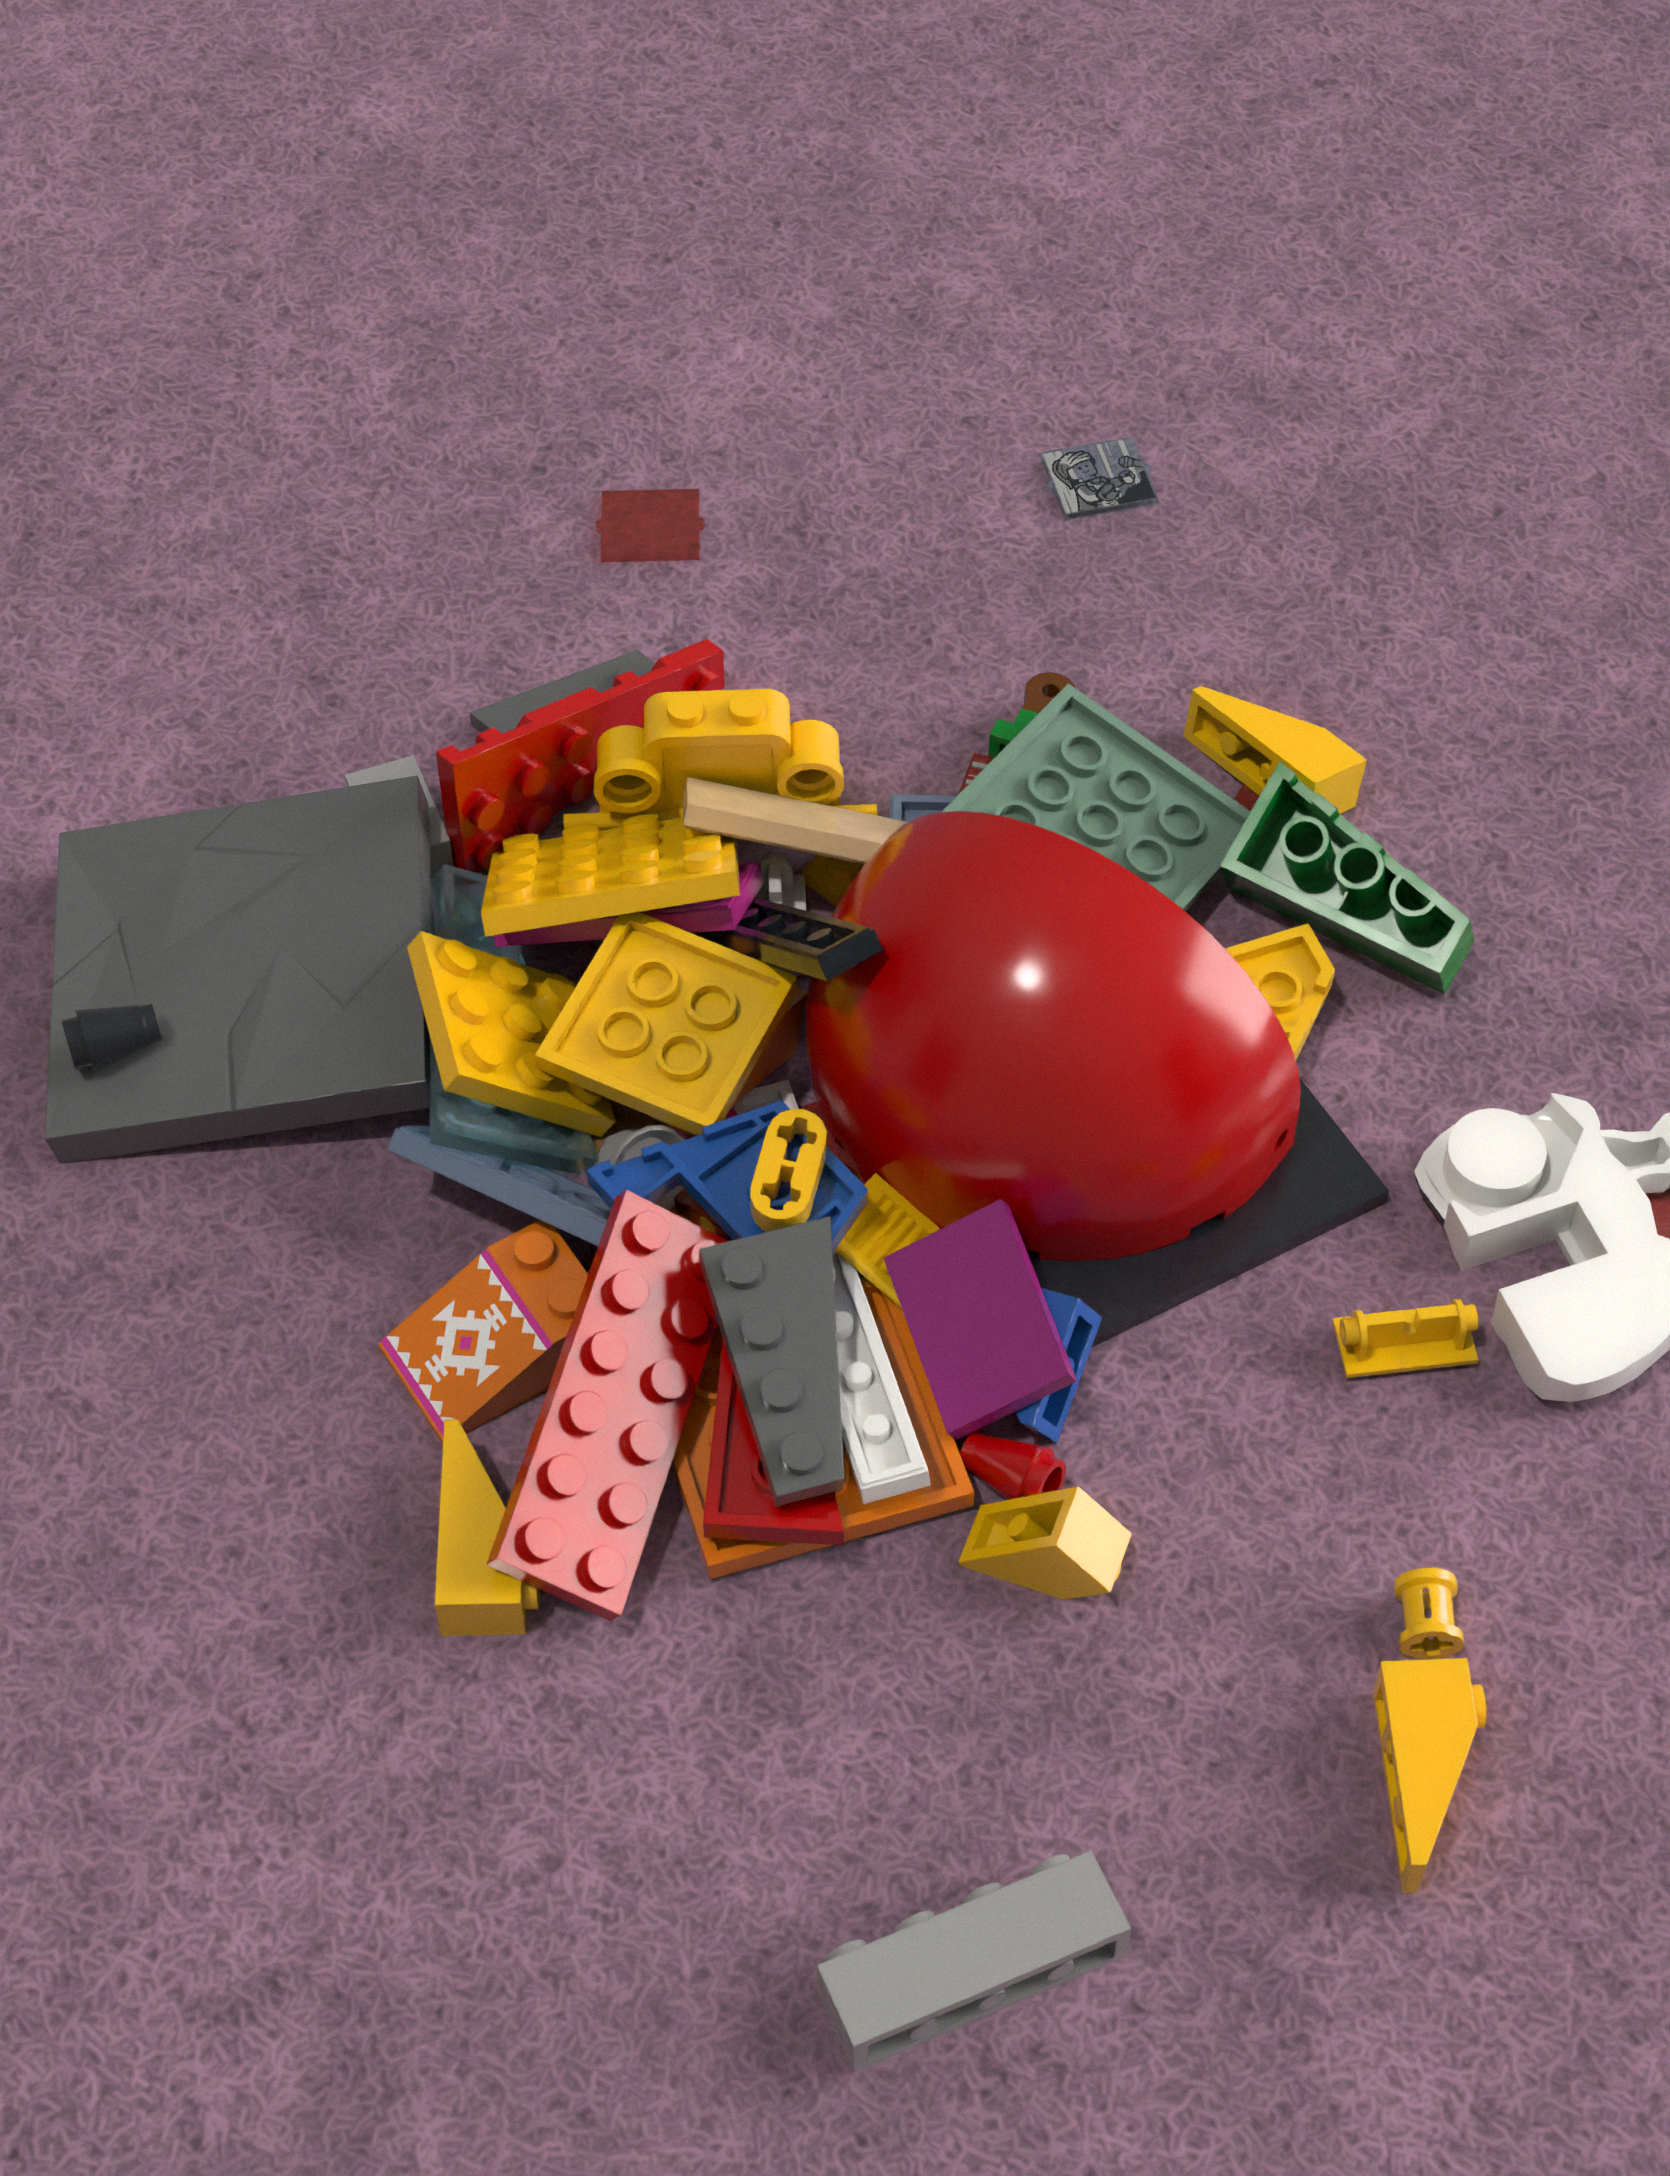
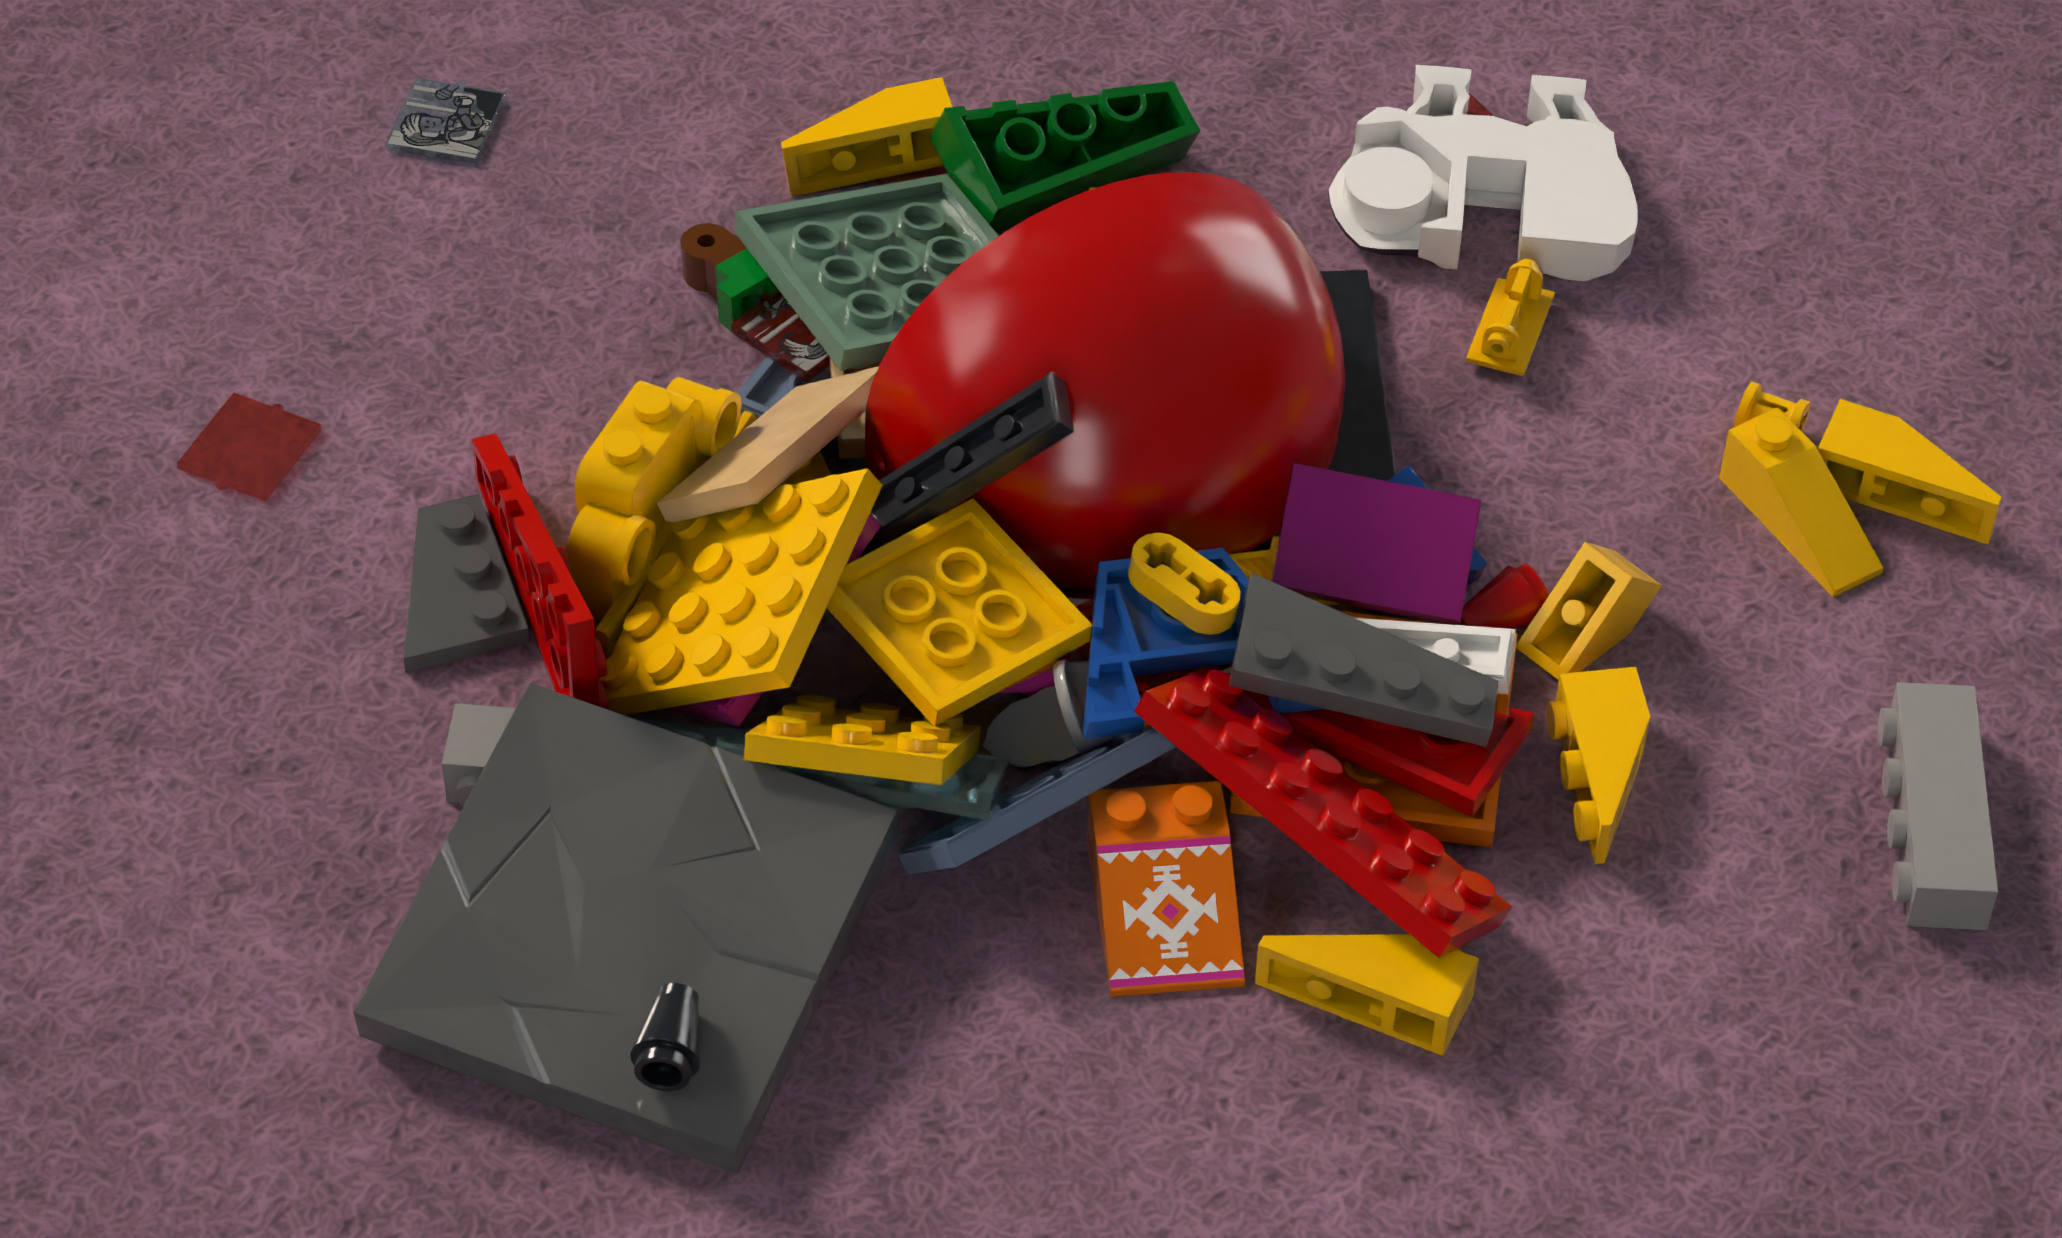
camera: 65 degrees left, 5 degrees down
none -> yellow slope [1546,667,1650,864]
none -> yellow slope [1719,407,1884,597]

